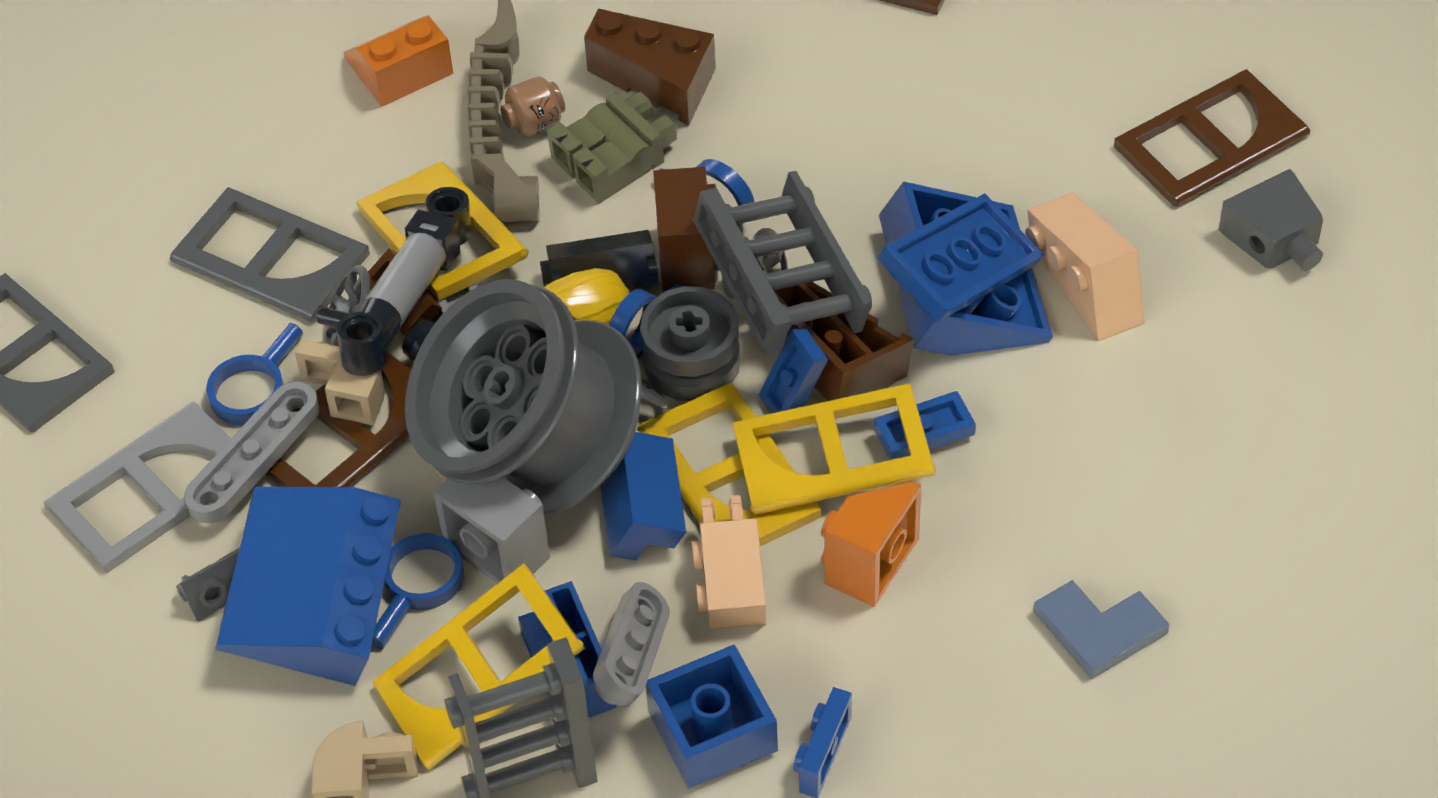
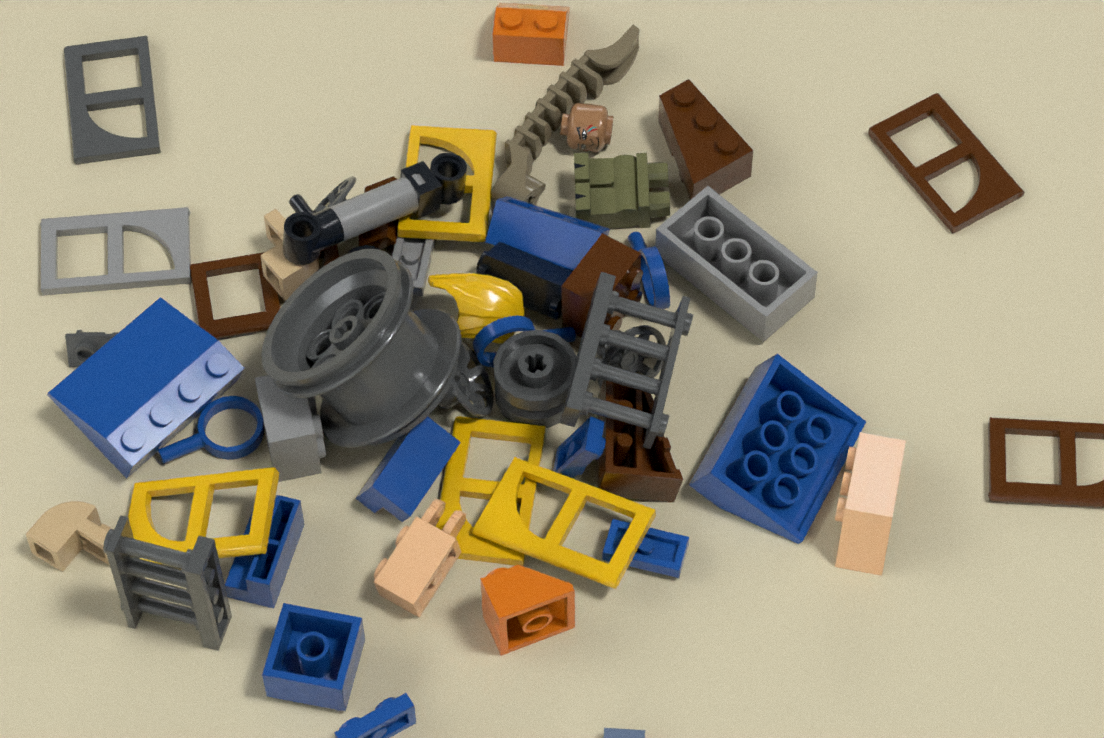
camera: 35 degrees right, 5 degrees up
dark grey window [170,187,370,322] -> none
light grey plate [184,381,319,523] -> none
blue piece [206,323,303,425] -> none
light grey plate [593,582,670,707] -> none
blue plate [877,193,1044,322] -> none
dark grey torso [1218,169,1323,271] -> none
none -> blue brick [485,196,610,271]
none -> light grey brick [655,186,818,342]

